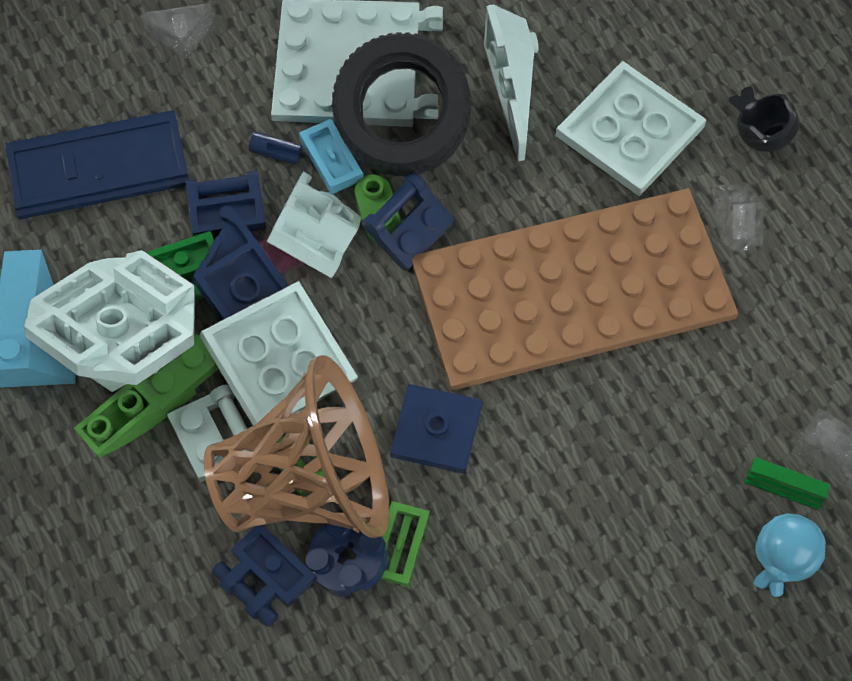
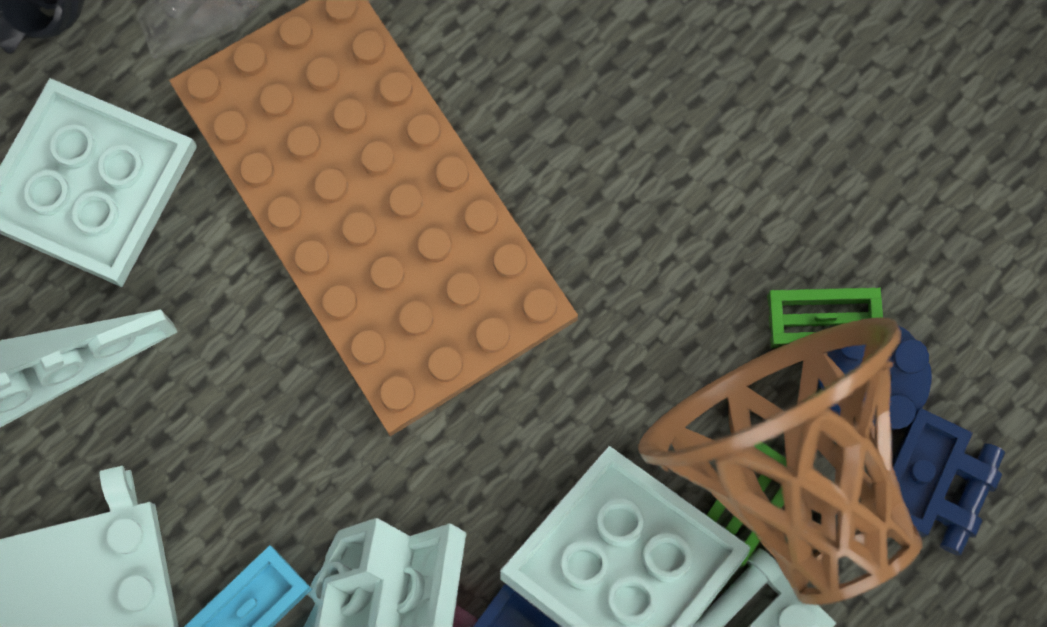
camera: 105 degrees left, 10 degrees up
black tyre [332,32,471,177] -> none
bright green plate [355,175,400,242] -> none
dark blue plate [362,172,455,270] -> none
dark blue plate [390,384,483,474] -> none

